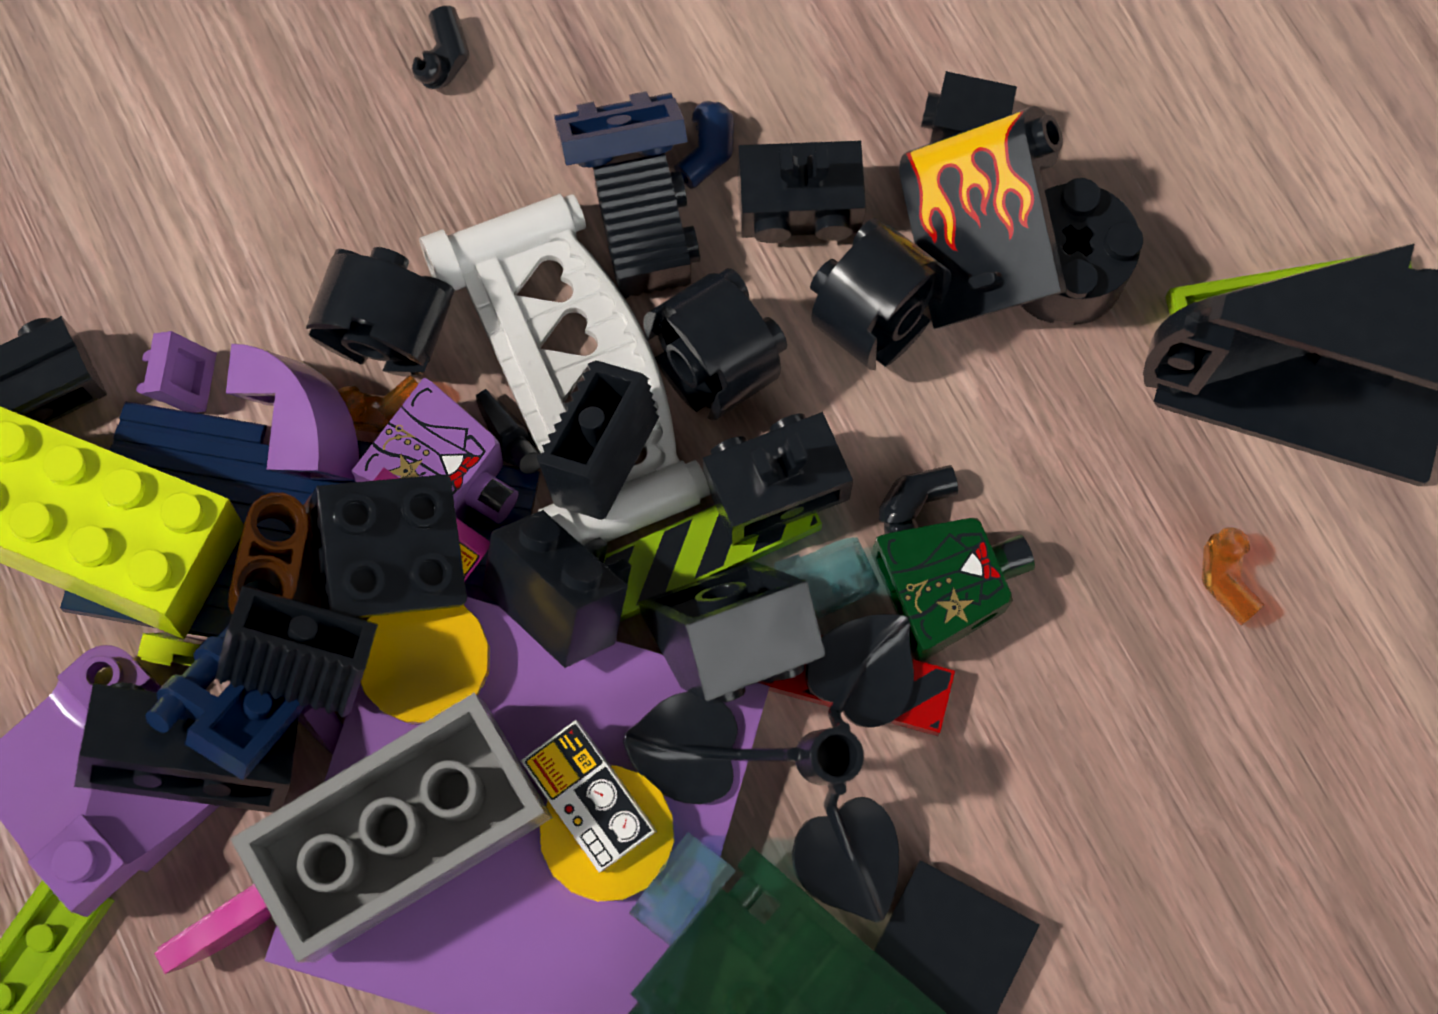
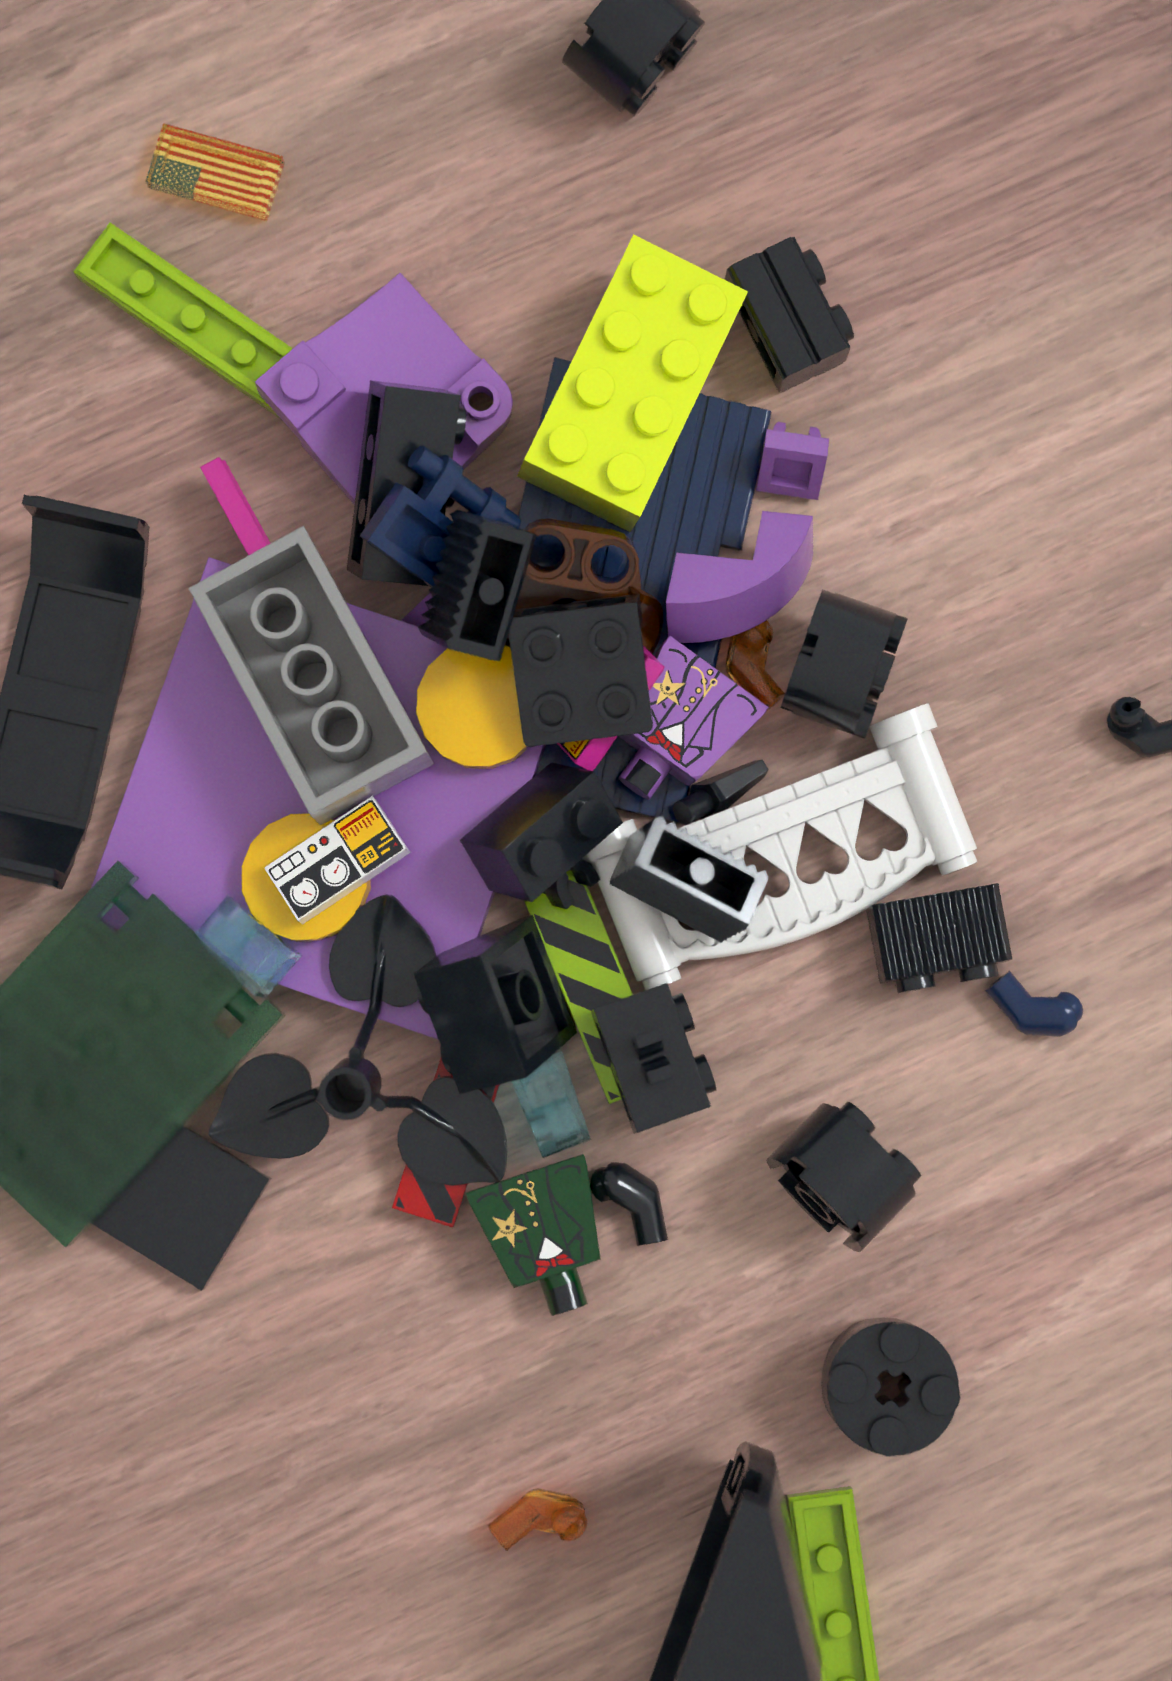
camera: 90 degrees right, 10 degrees up
neon yellow tile [137,632,203,666] -> none
dark blue plate [554,91,688,168] -> none
black brick [644,268,788,421] -> none
black brick [738,140,866,243] -> none
black door [899,106,1067,329] -> none
black brick [921,71,1017,144] -> none

